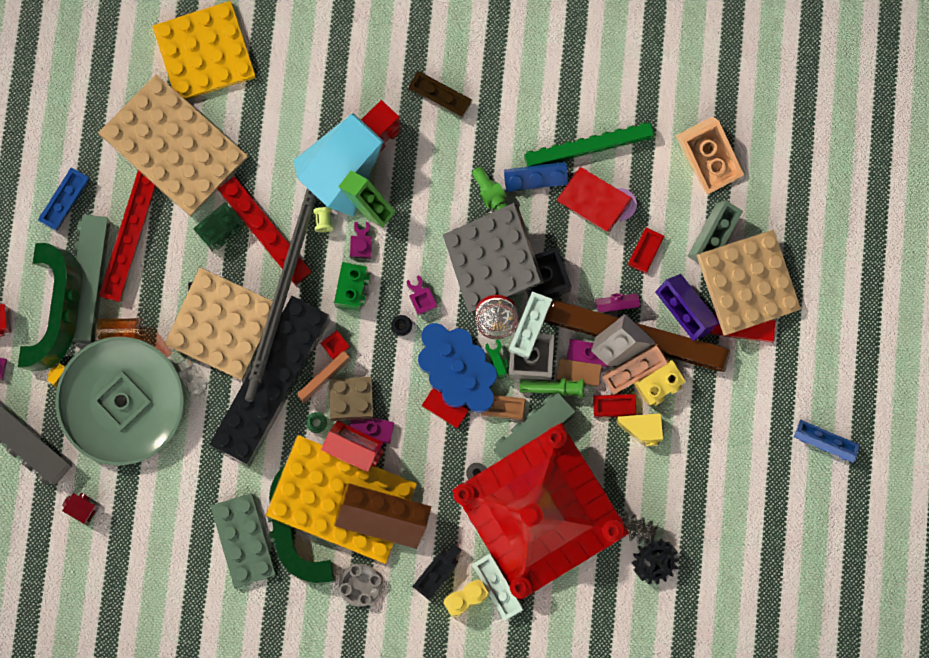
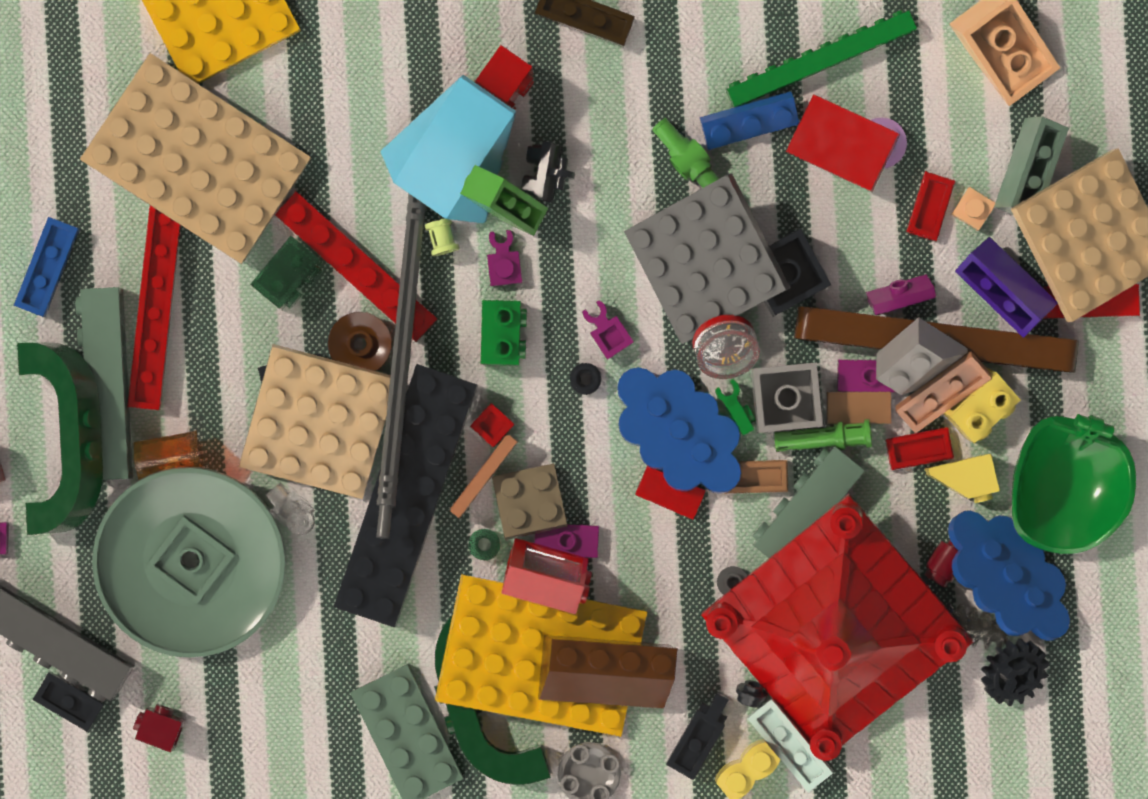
camera: 10 degrees left, 10 degrees up
yellow plate [47,363,65,388] -> none
light aqua plate [509,292,552,359] -> none
none -> black plate [32,671,105,732]
none -> reddish brown dish [328,312,392,371]
none -> black hips [521,141,575,203]
none -> black plate [736,680,768,707]
none -> dark red brick [923,540,958,588]
none -> blue plate [948,510,1070,641]
none -> light nougat plate [951,187,995,231]
none -> green piece [1012,414,1136,554]

